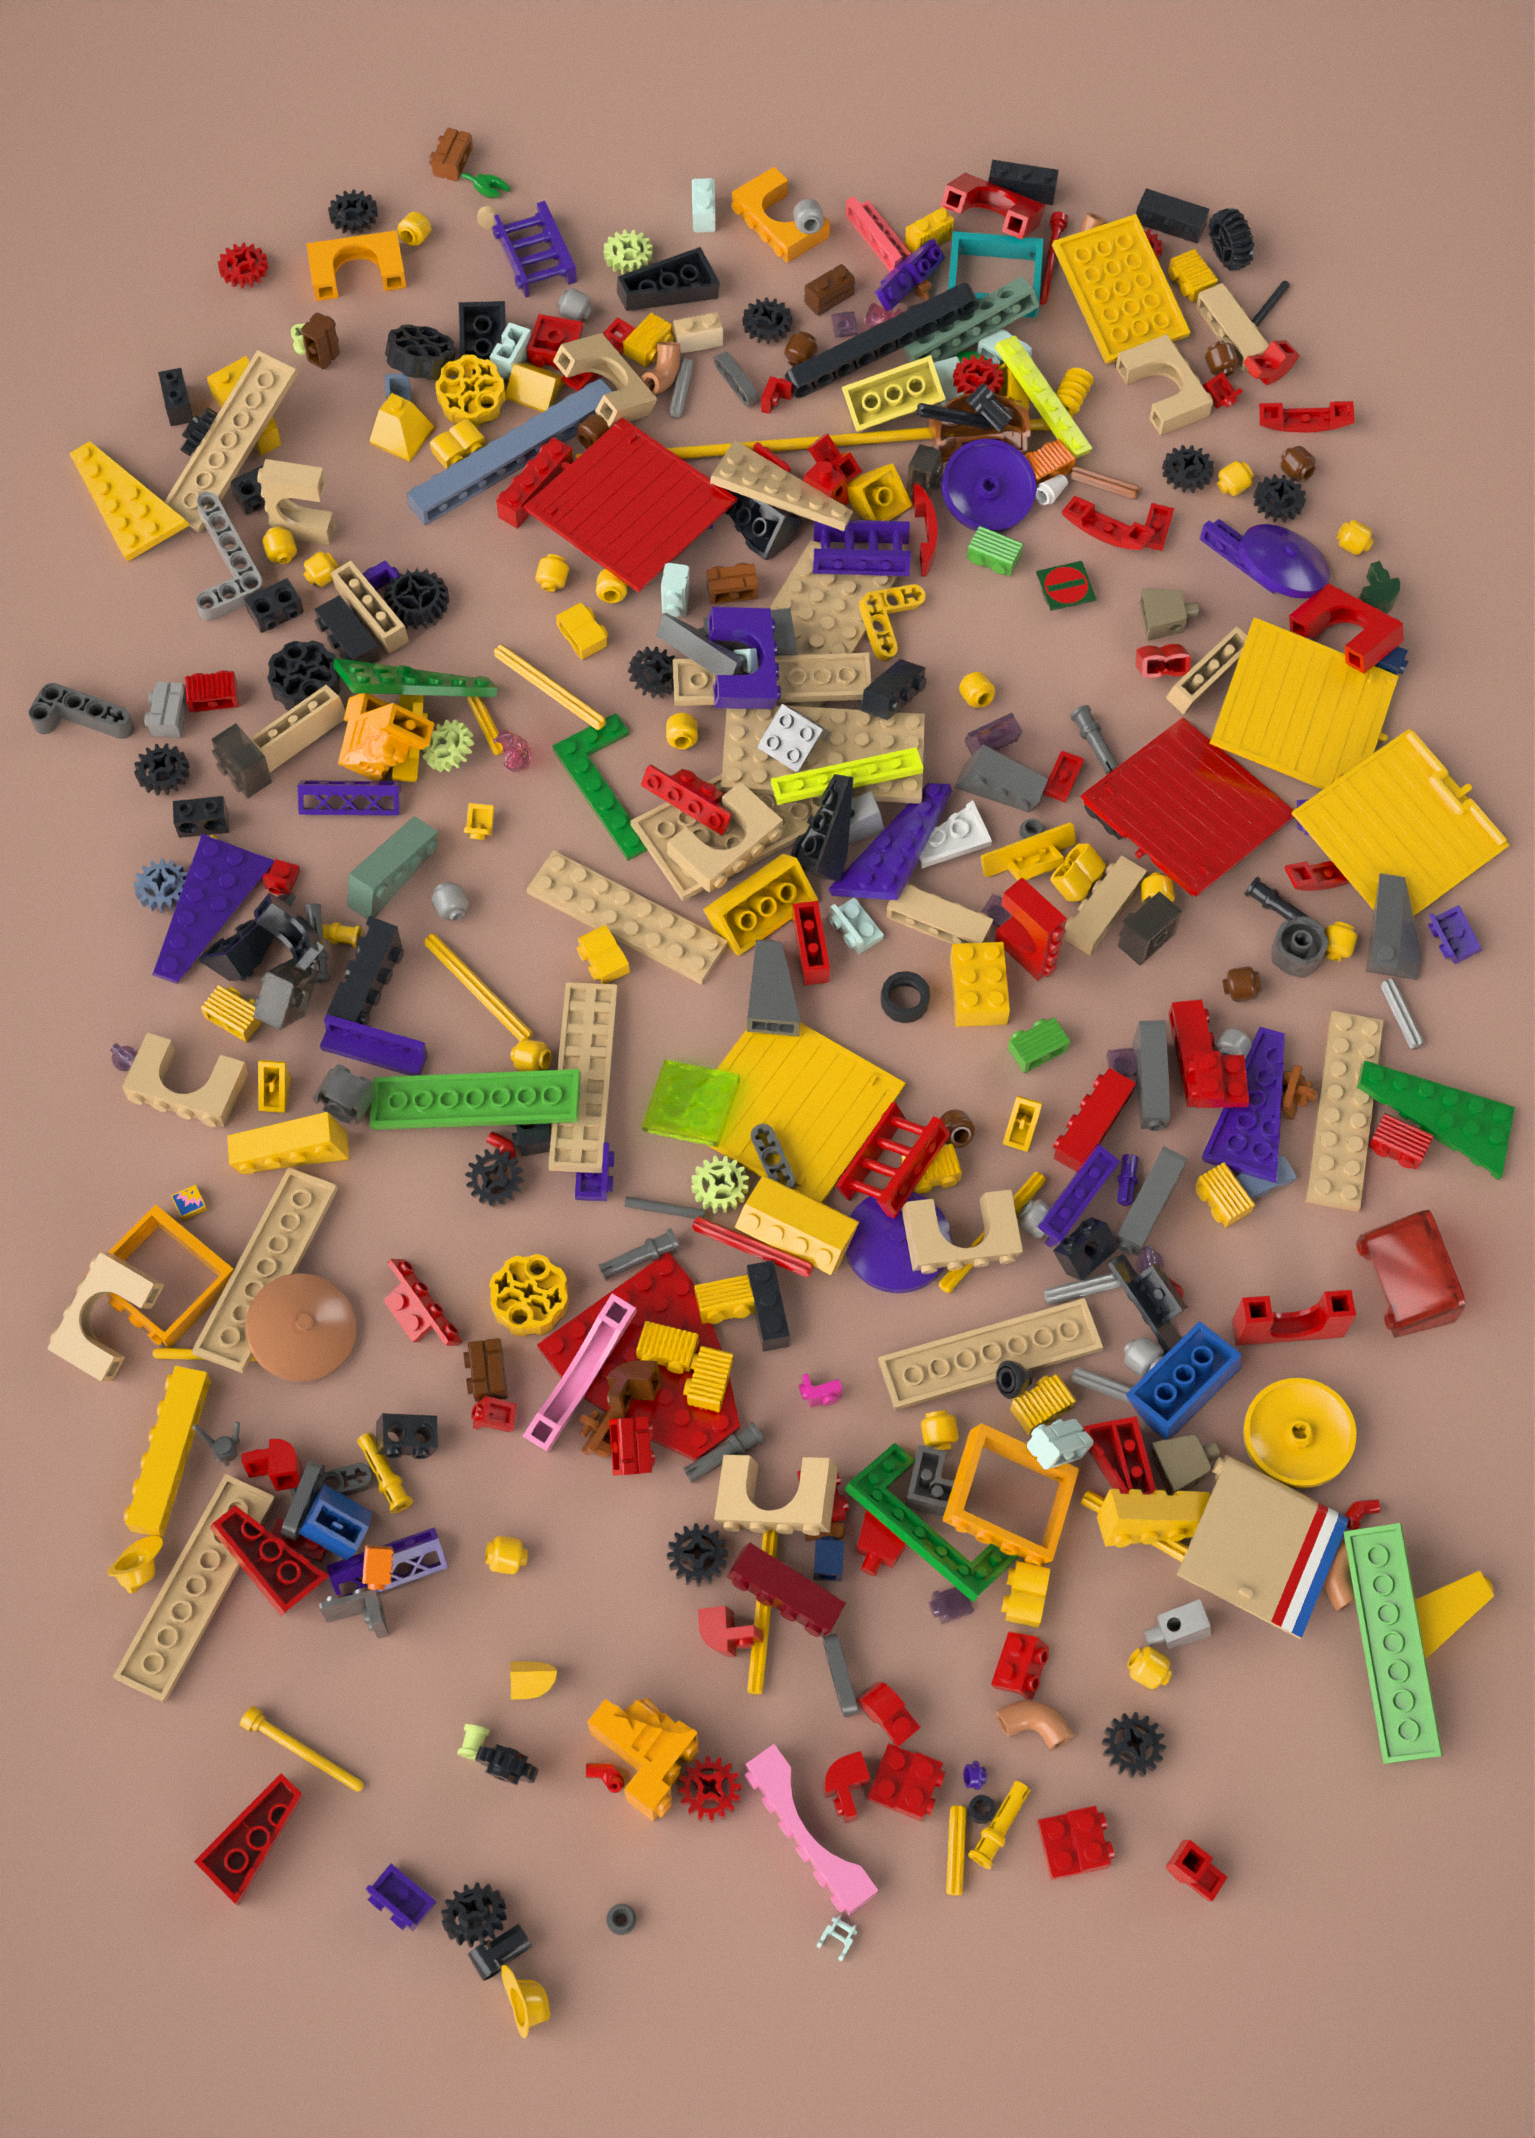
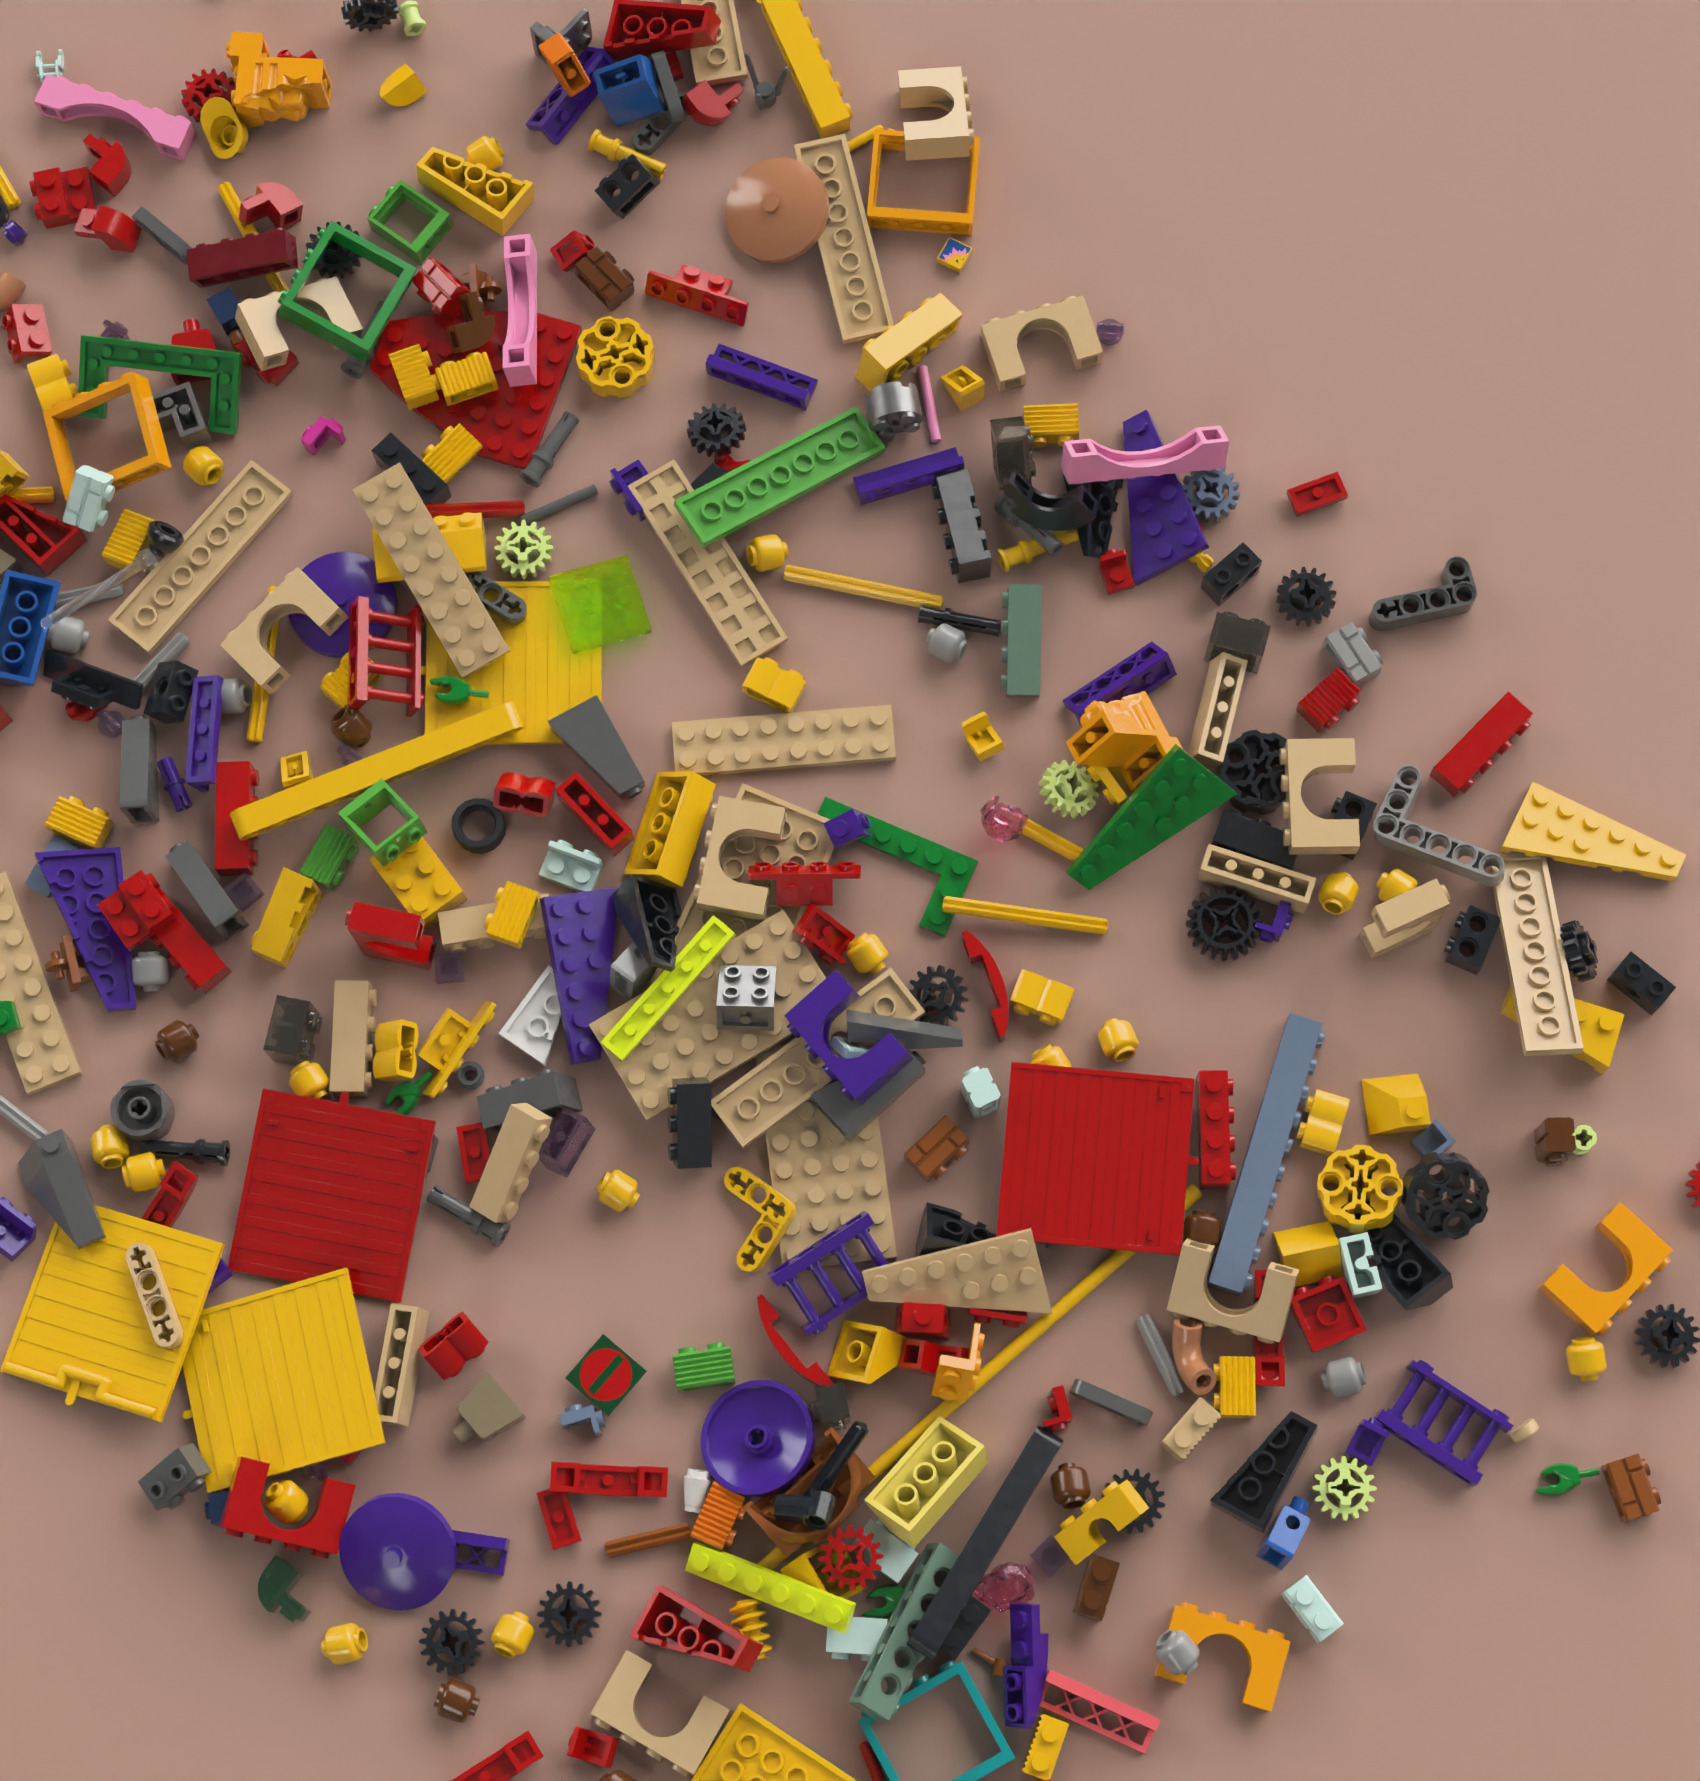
camera: 150 degrees right, 10 degrees up
none -> clear piece [40,547,160,629]
none -> yellow head [121,1152,166,1192]
none -> tan beam [126,1242,184,1349]
none -> dark grey brick [138,1443,212,1510]
none -> yellow piece [200,97,249,159]
none -> yellow beam [230,702,524,840]
none -> yellow wedge [250,867,323,969]
none -> yellow head [264,1480,309,1524]
none -> green window [278,221,417,362]
none -> plate [337,742,364,766]
none -> bright green window [338,779,428,867]
none -> tan plate [352,462,511,679]
none -> bright green window [367,180,453,265]
none -> green hand [385,1070,433,1115]
none -> yellow wedge [416,147,534,236]
none -> green hand [429,676,489,705]
none -> tan brick [469,1103,553,1223]
none -> yellow brick [484,881,541,949]
none -> red brick [493,772,556,817]
none -> sand blue bracket [559,1404,606,1437]
none -> red wedge [629,1584,764,1672]
none -> dark purple fence [705,343,818,410]
none -> red bracket [793,903,856,966]
none -> dark purple bracket [823,808,871,850]
none -> bright pink bar [917,365,942,443]
none -> black pin [918,605,1002,637]
none -> light orange bracket [932,1323,985,1402]
none -> red slope [961,931,1009,1042]
none -> yellow arch [1054,1479,1149,1565]
none -> bright pink arch [1061,426,1229,484]
none -> blue torso [1256,1496,1311,1570]
none -> tan arch [1280,738,1360,855]
none -> red plate [1286,471,1348,517]
none -> dark purple bracket [1345,1418,1390,1467]
none -> red brick [1430,691,1533,797]

